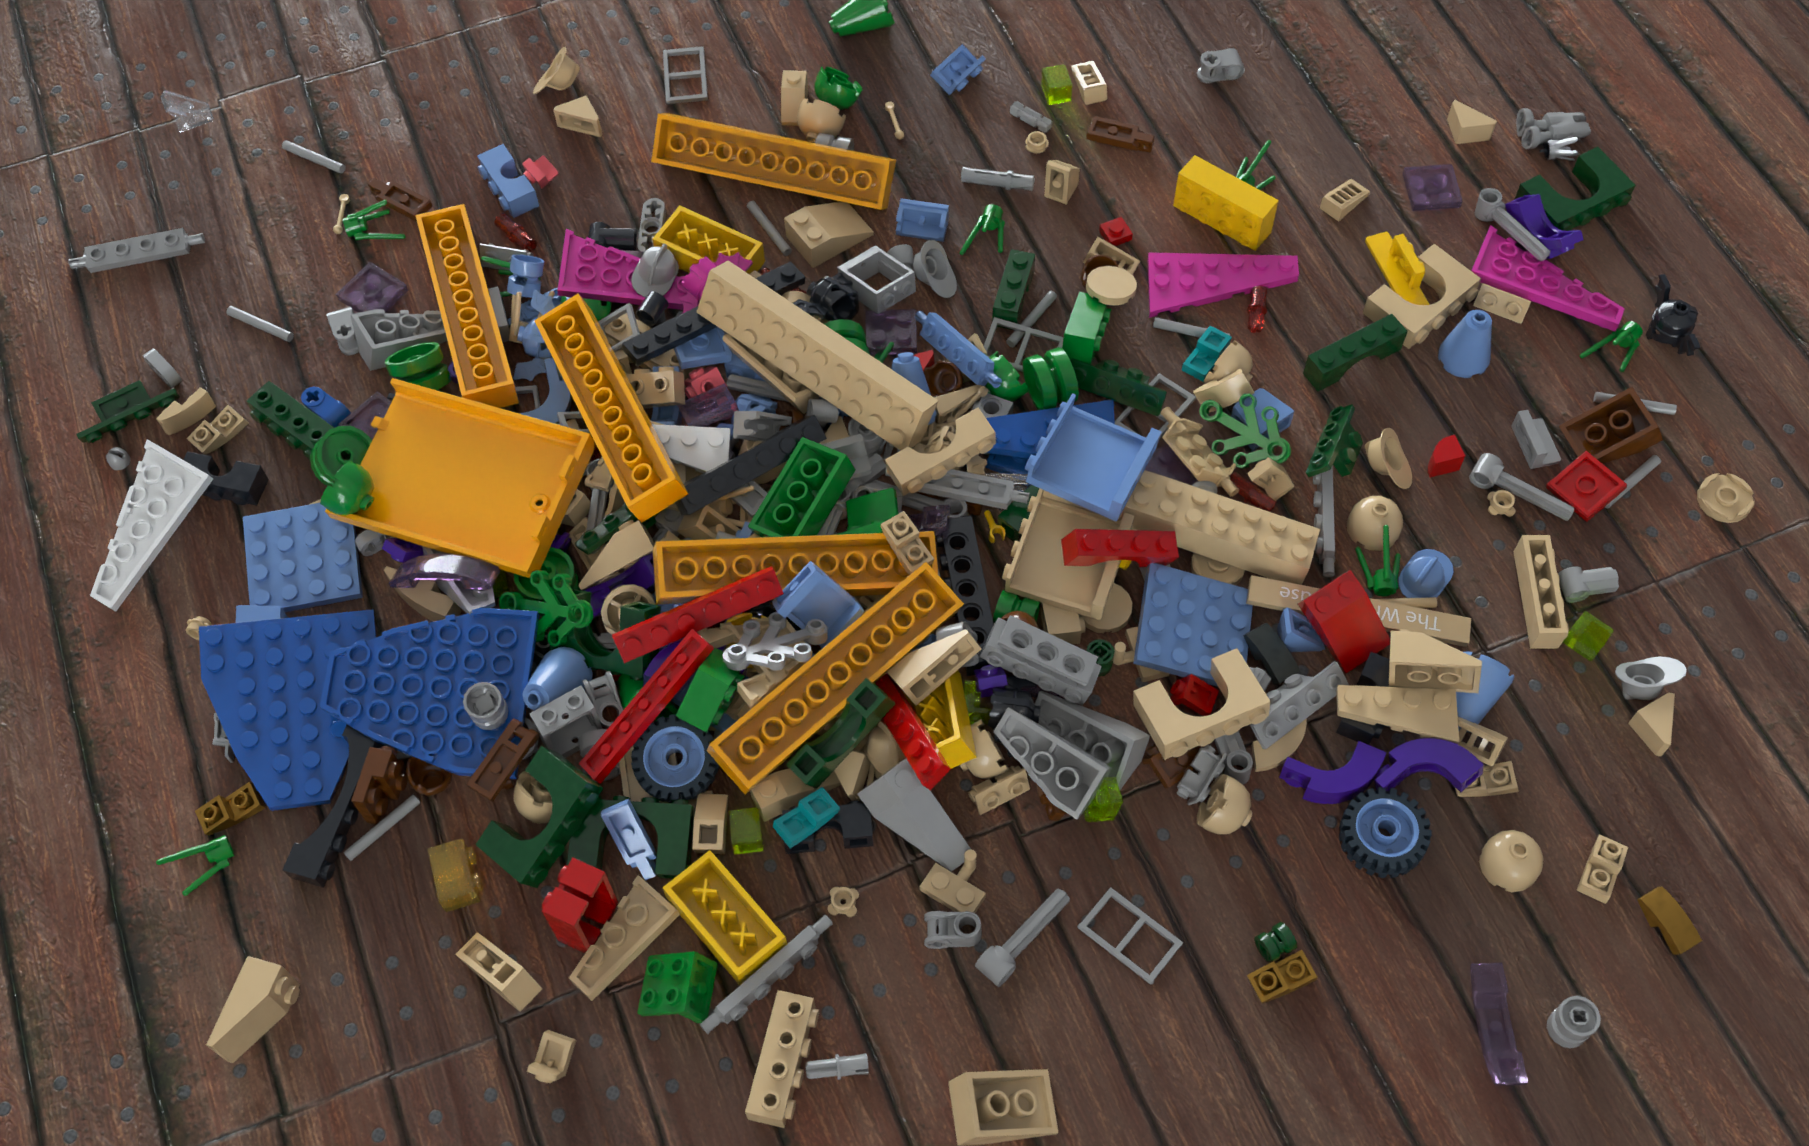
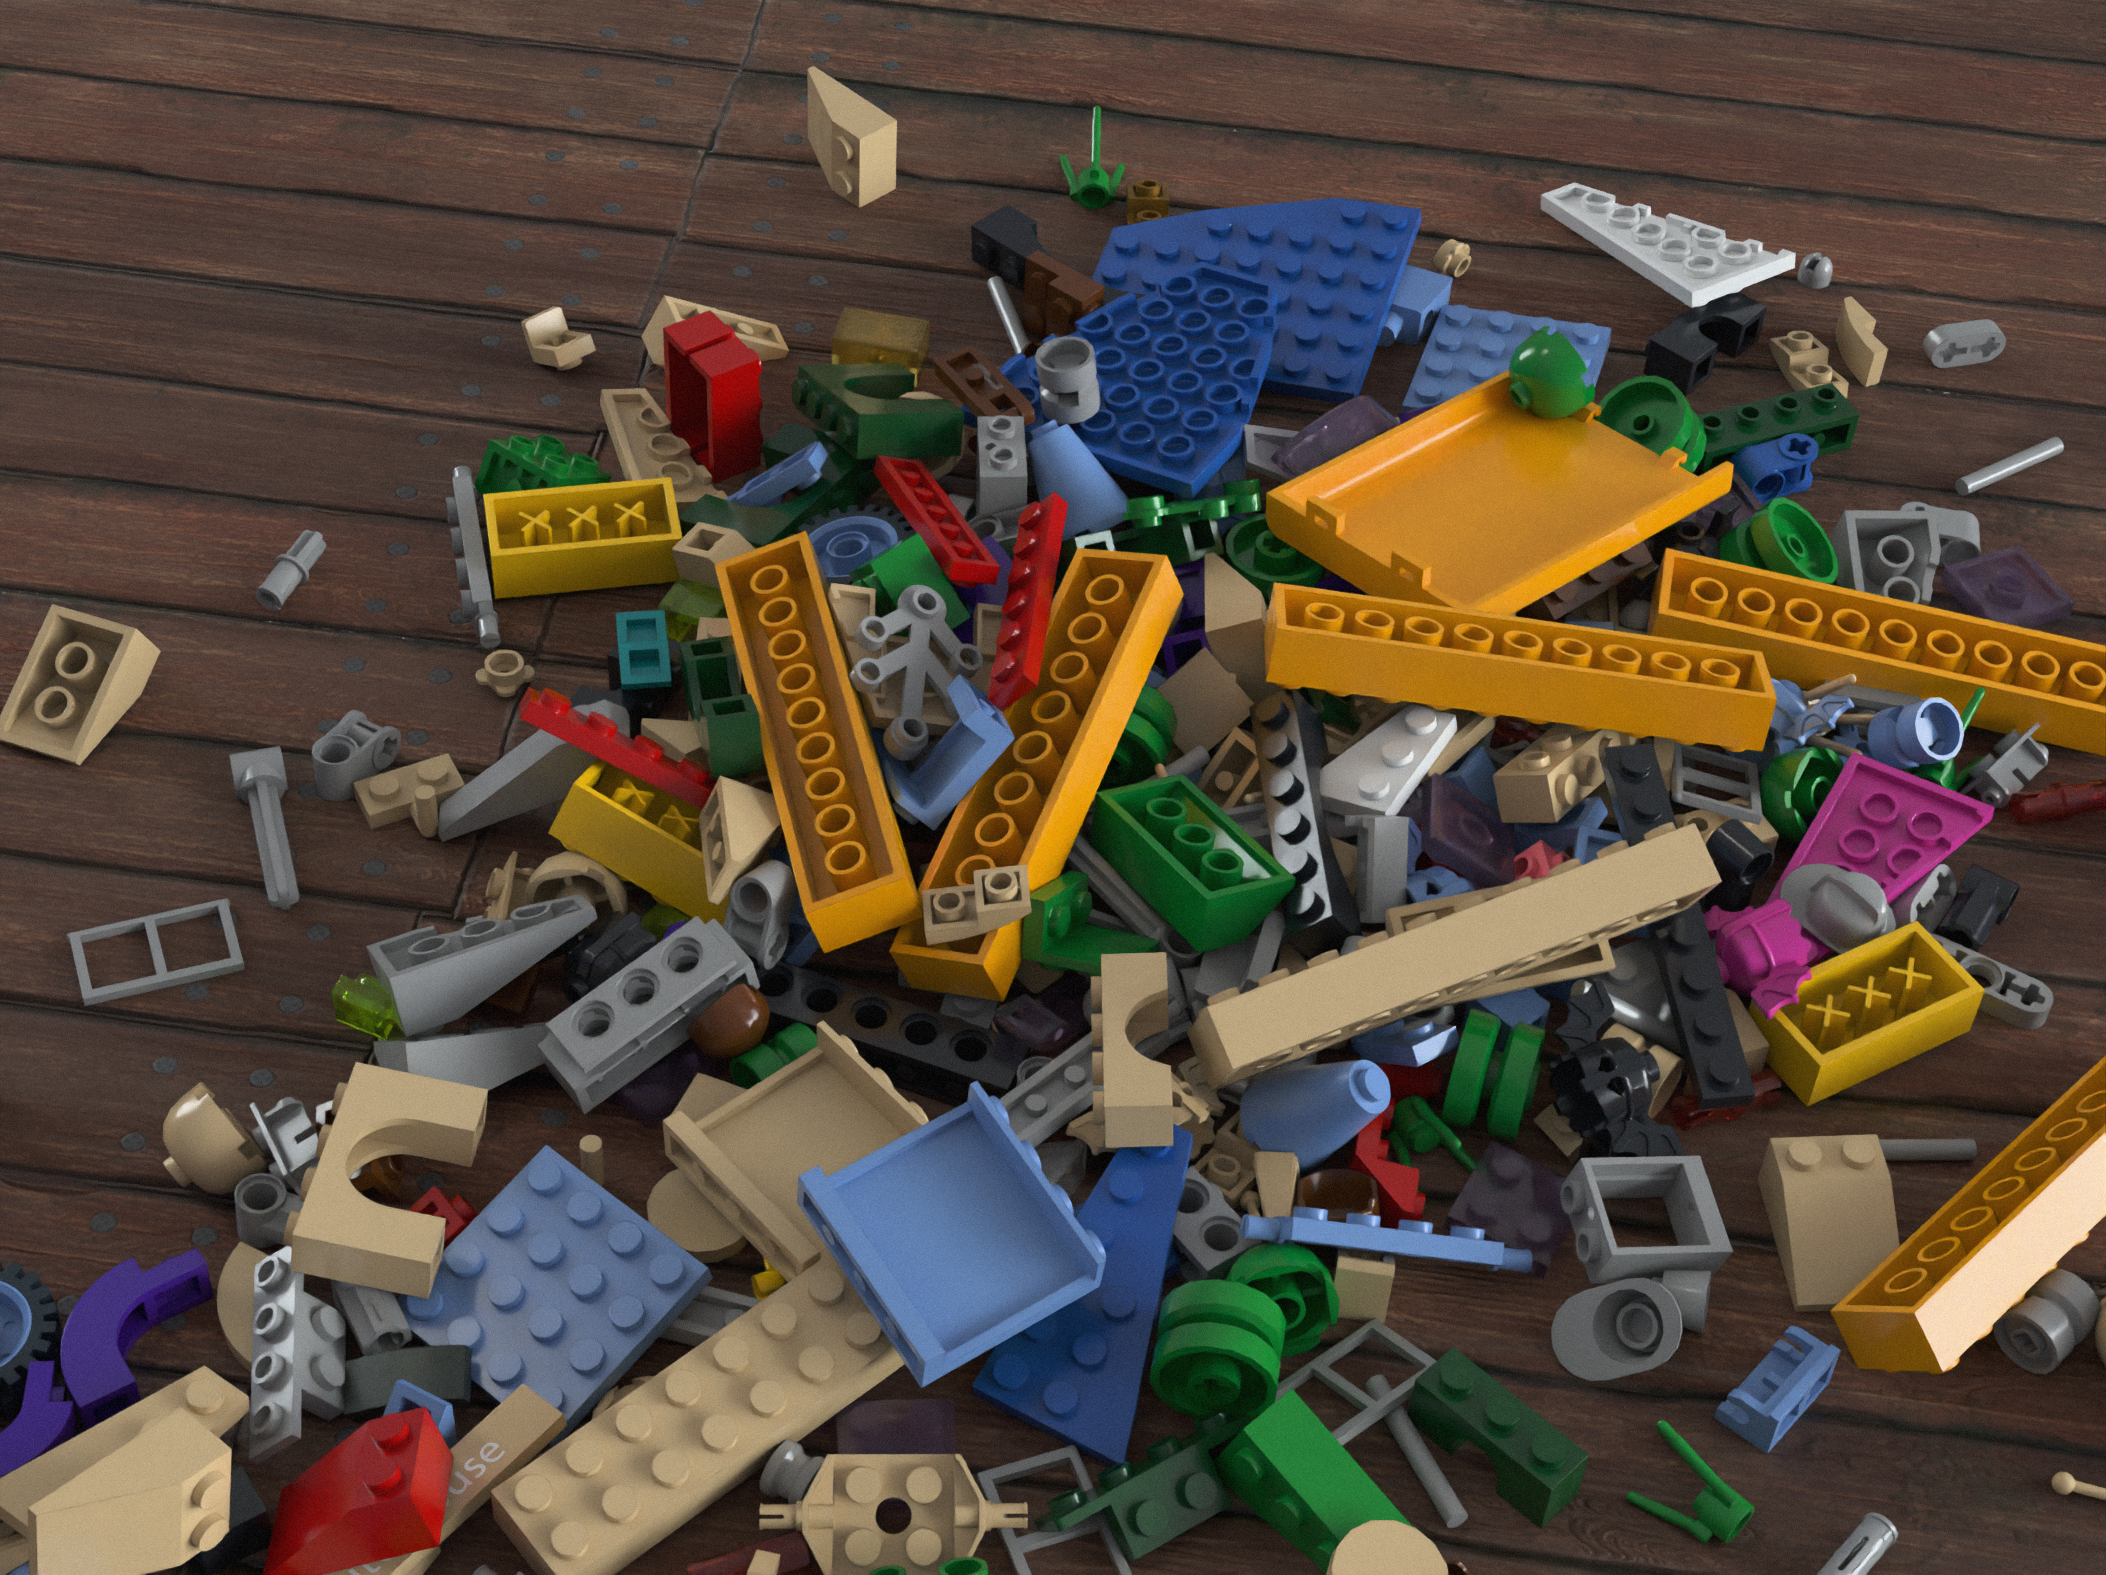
camera: 115 degrees right, 15 degrees down
dark green bracket [76,380,180,443] -> none
tan brick [745,990,819,1128] -> none
red arch [1061,529,1179,567] -> none
dark green wheel [1086,639,1114,677] -> none

